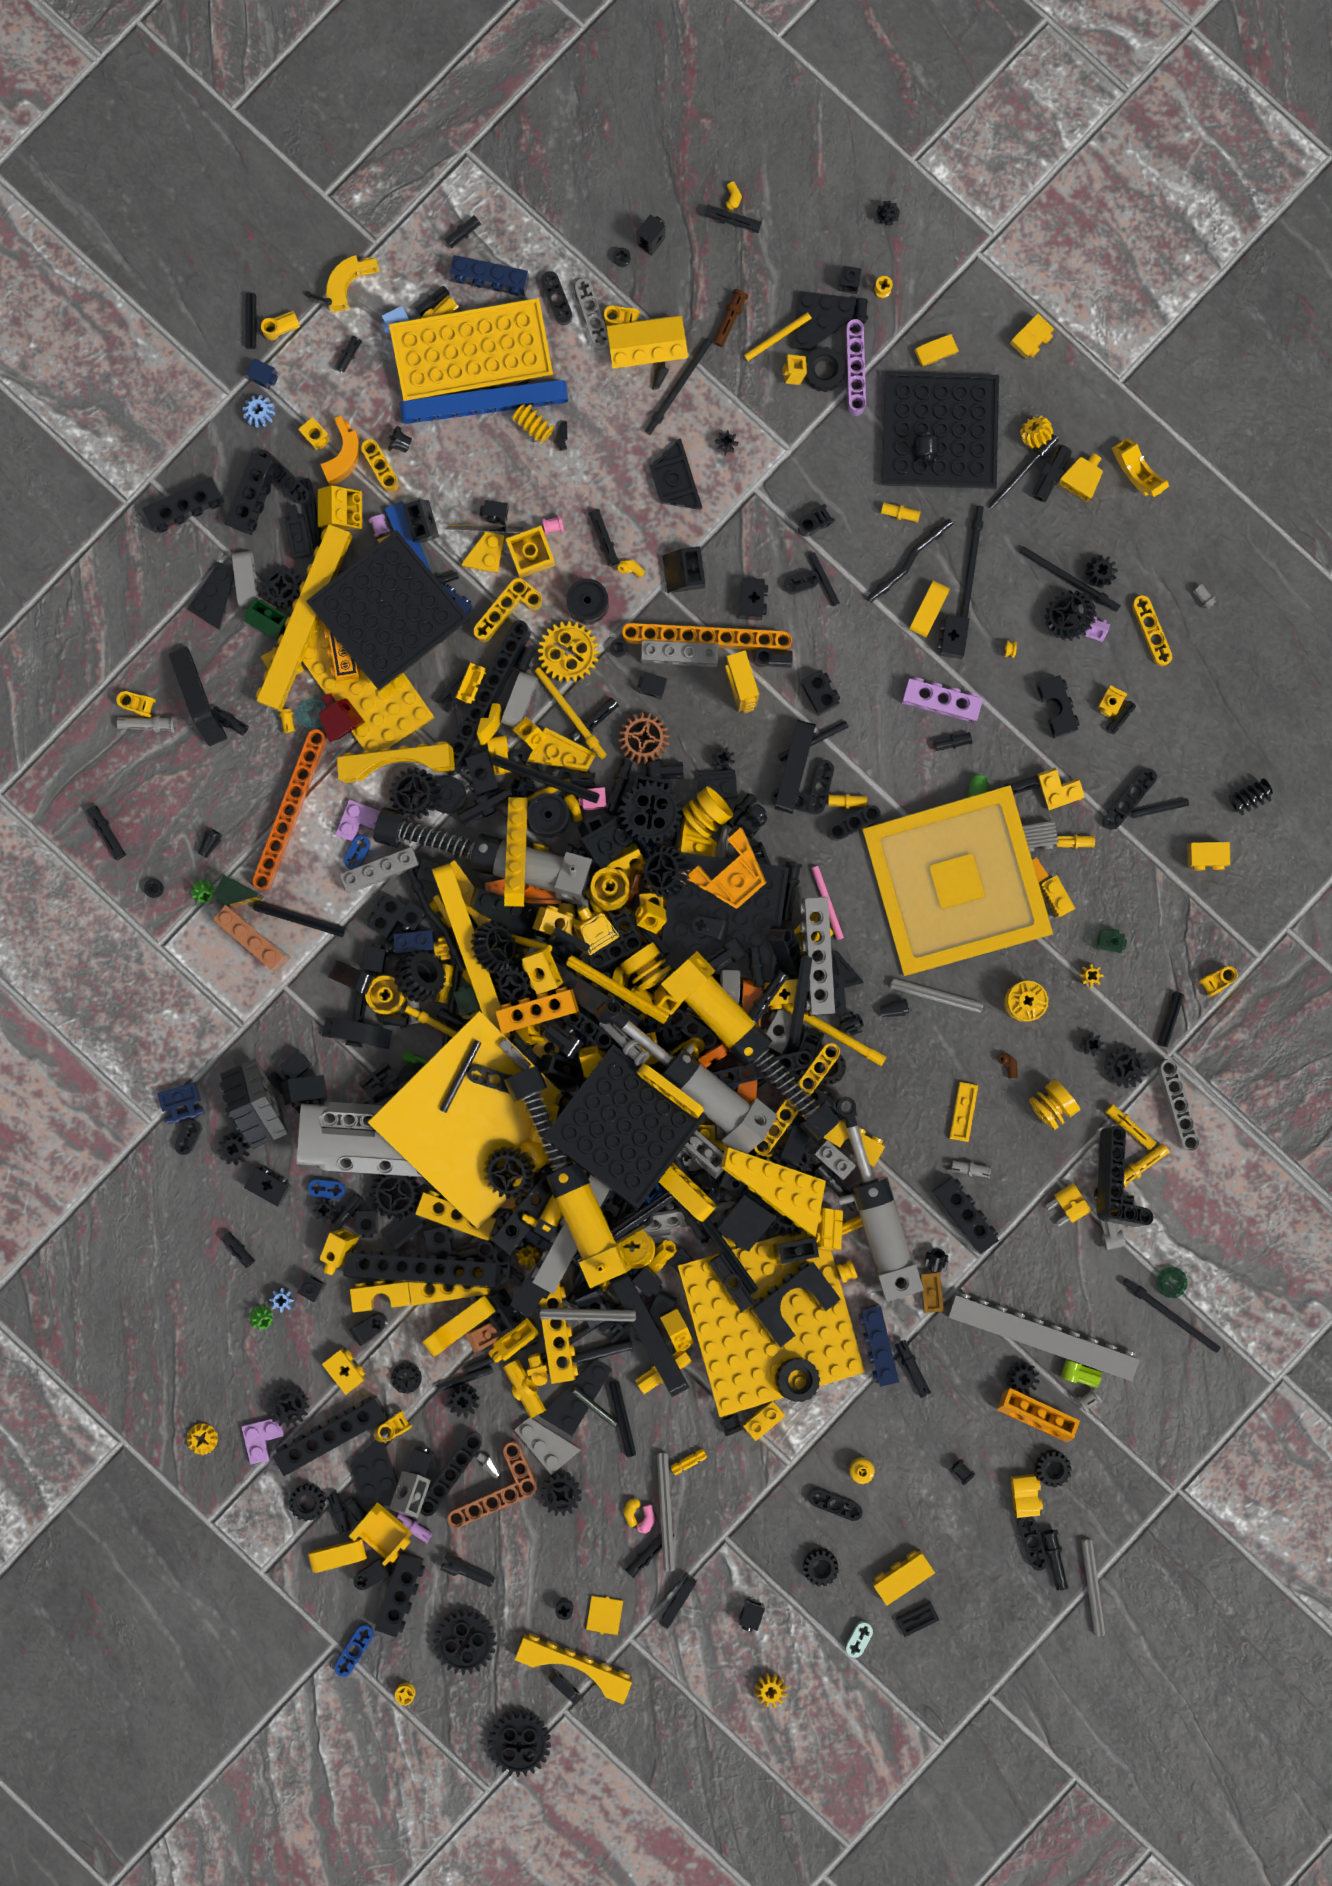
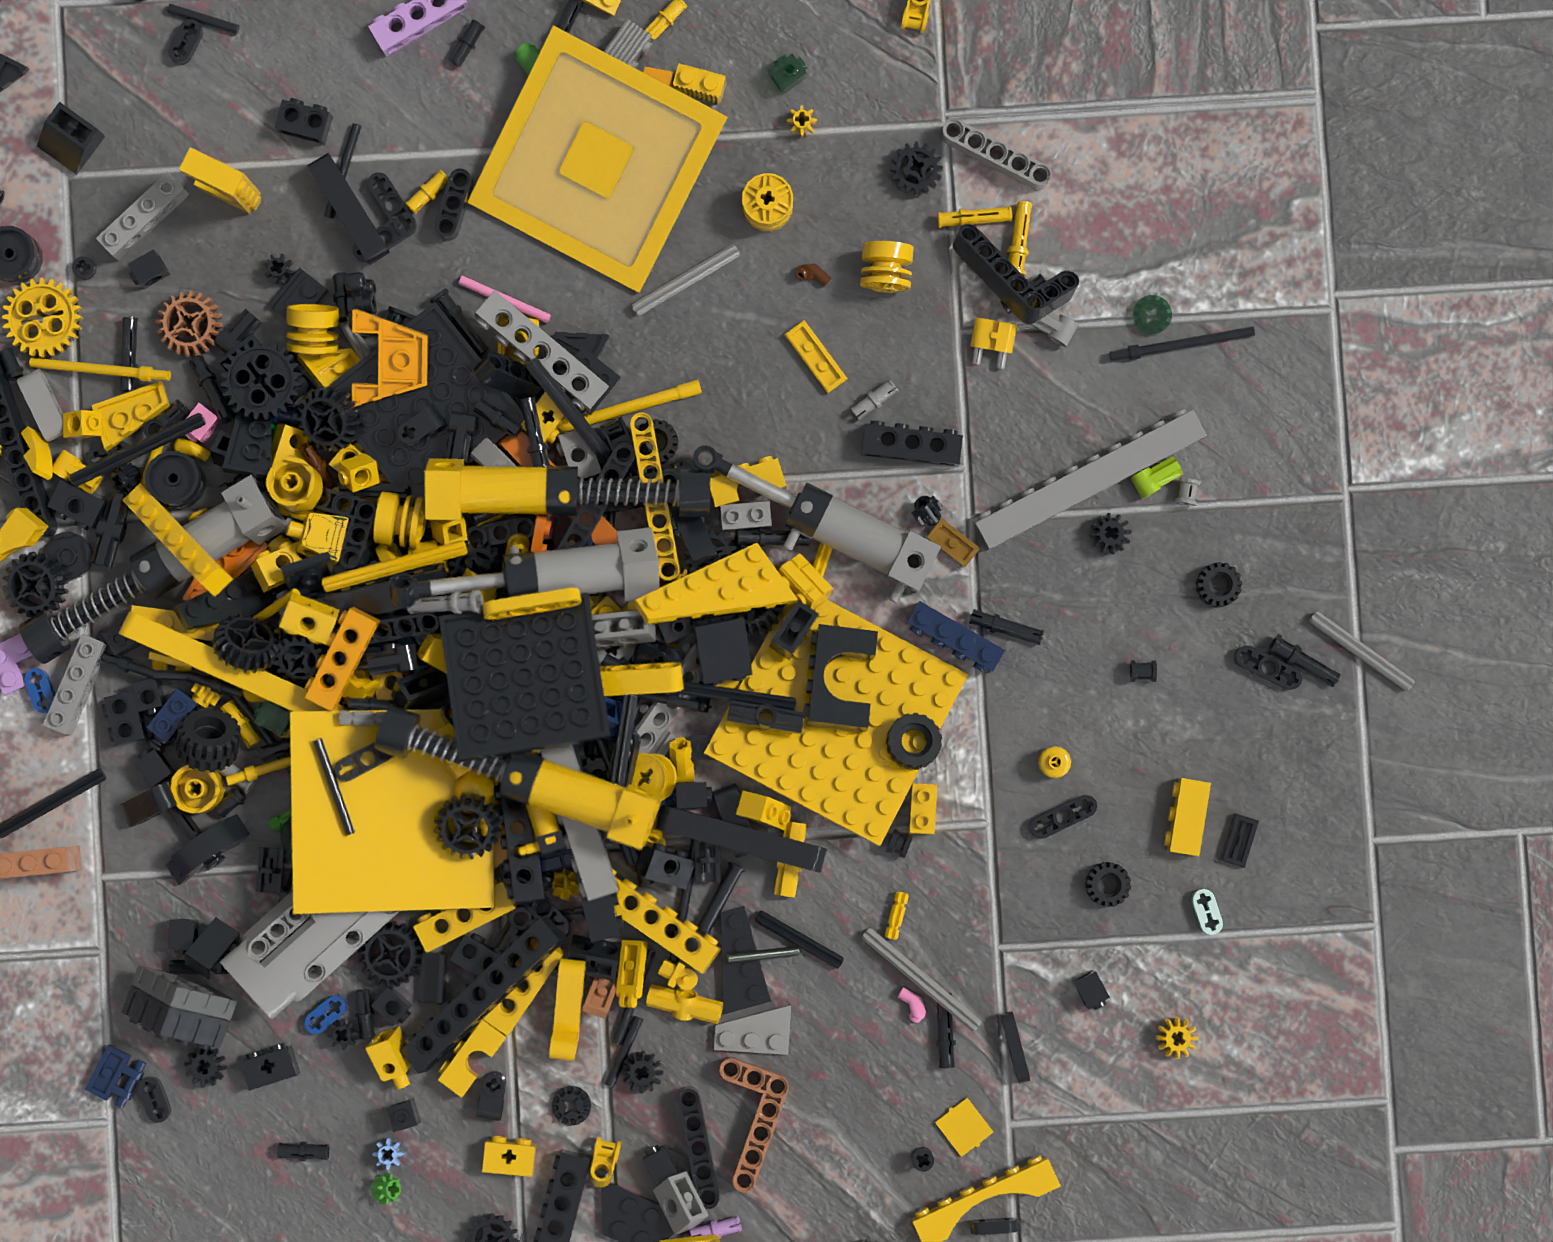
camera: 45 degrees left, 0 degrees up
black piece [440,1552,495,1587] -> none
light grey bar [476,1452,500,1480] -> none
light grey axle [540,1308,636,1322] -> none
black gear [540,1473,582,1516] -> none
yellow arm [617,560,646,579] -> none
light orange beam [622,623,792,650] -> none
yellow arm [623,1498,640,1528] -> none
black brick [739,578,768,620] -> none
black piece [754,647,793,668] -> none
yellow wheel [836,1260,858,1283] -> none
black gear [840,1011,864,1037] -> none
black cone [880,998,910,1017] -> none
light orange brick [996,1388,1080,1442] -> none
yellow brick [1010,1474,1043,1518] -> none
black gear [1079,1033,1105,1057] -> none
black axle [1158,992,1184,1047] -> none

